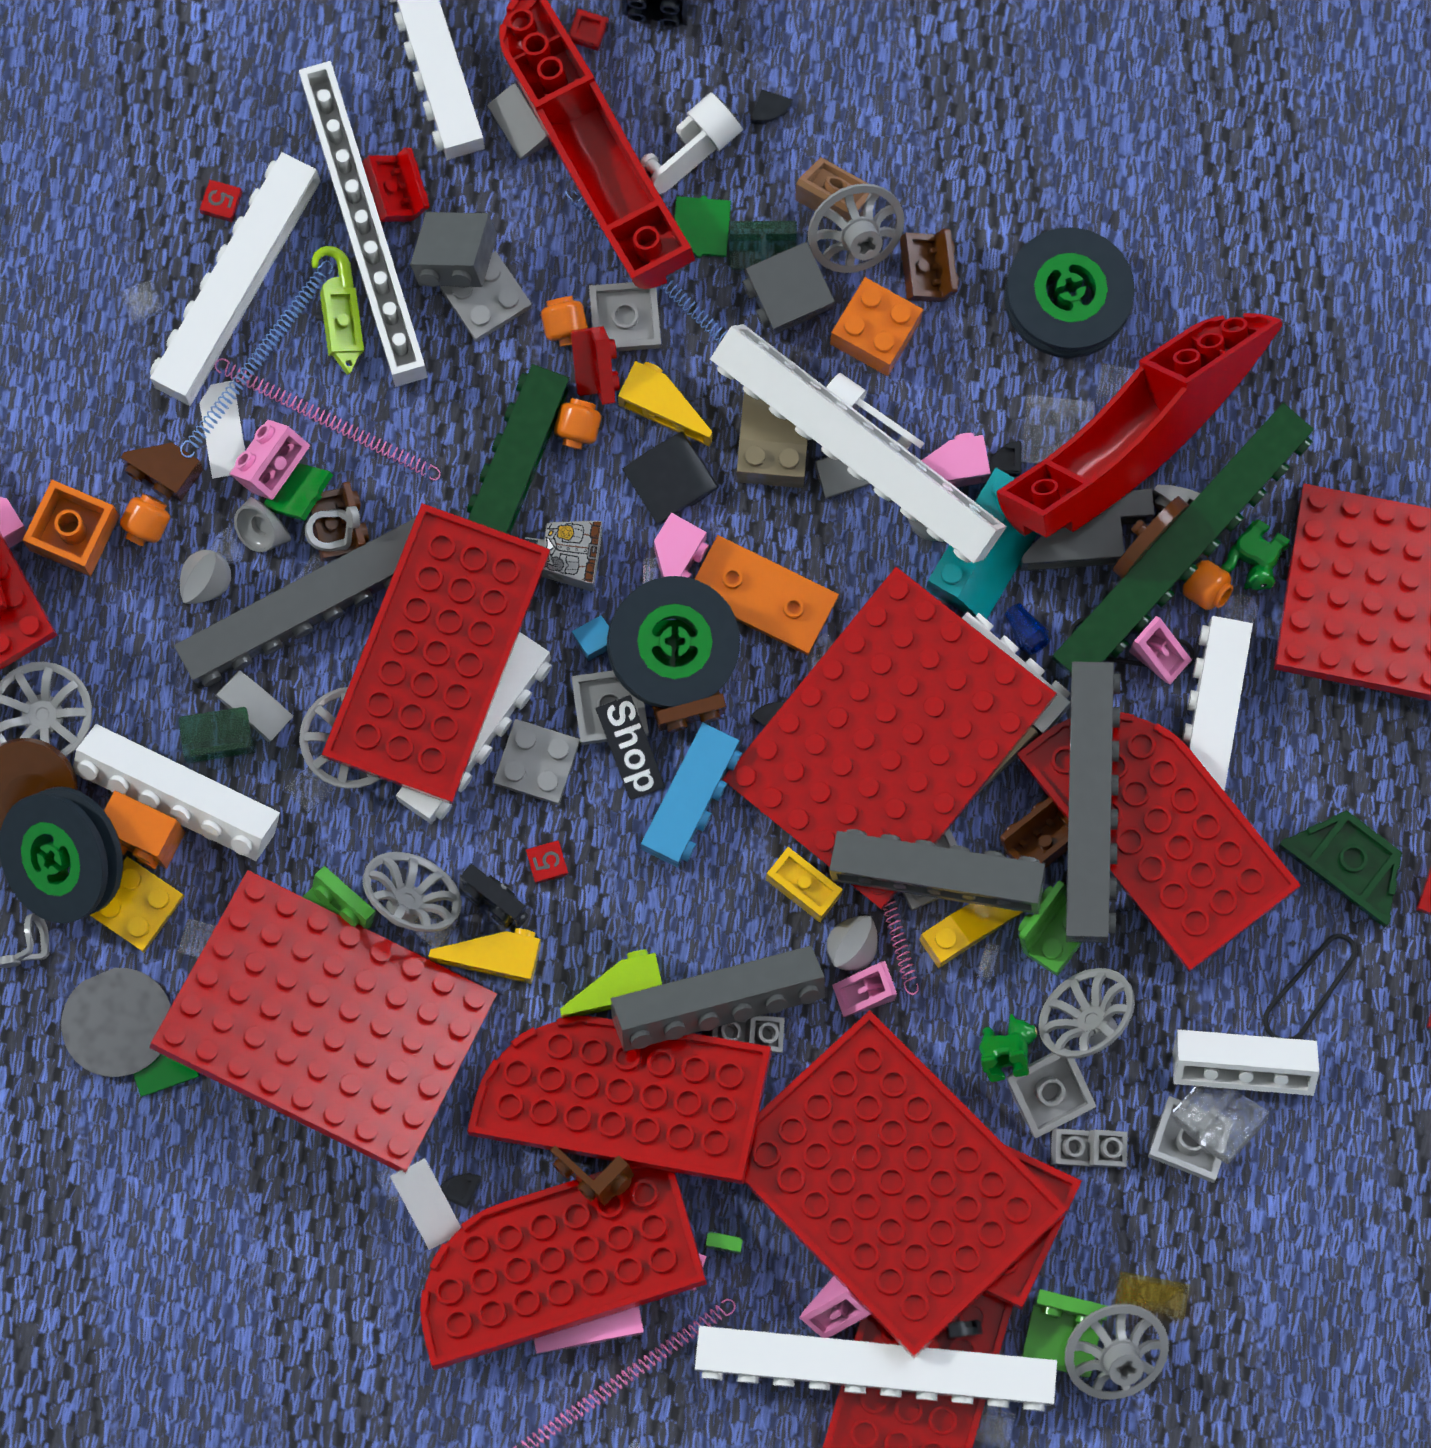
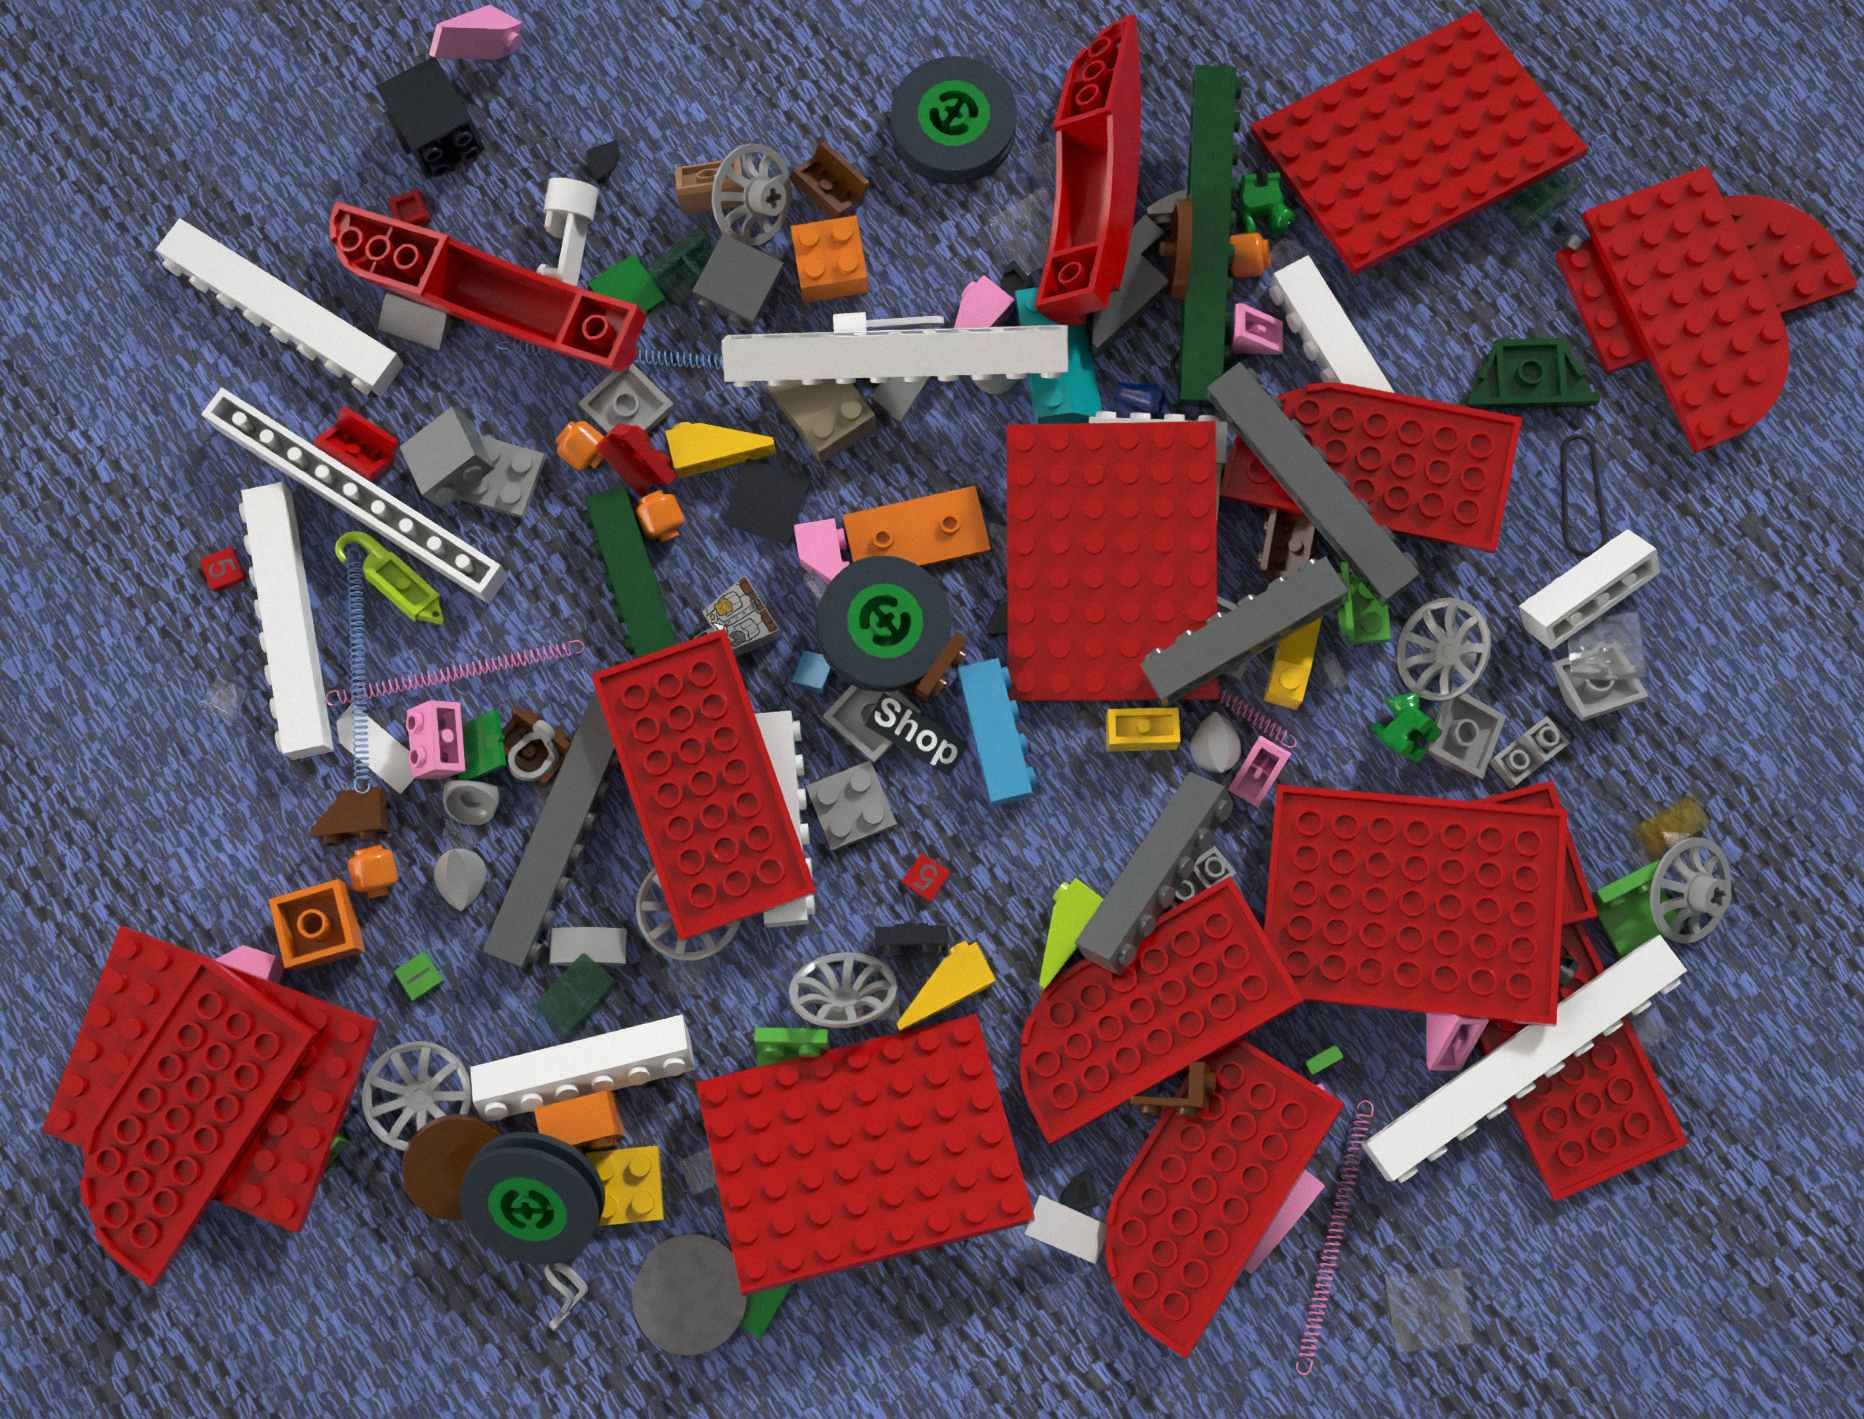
camera: 35 degrees left, 0 degrees up
none -> bright green tile [394,951,445,1002]

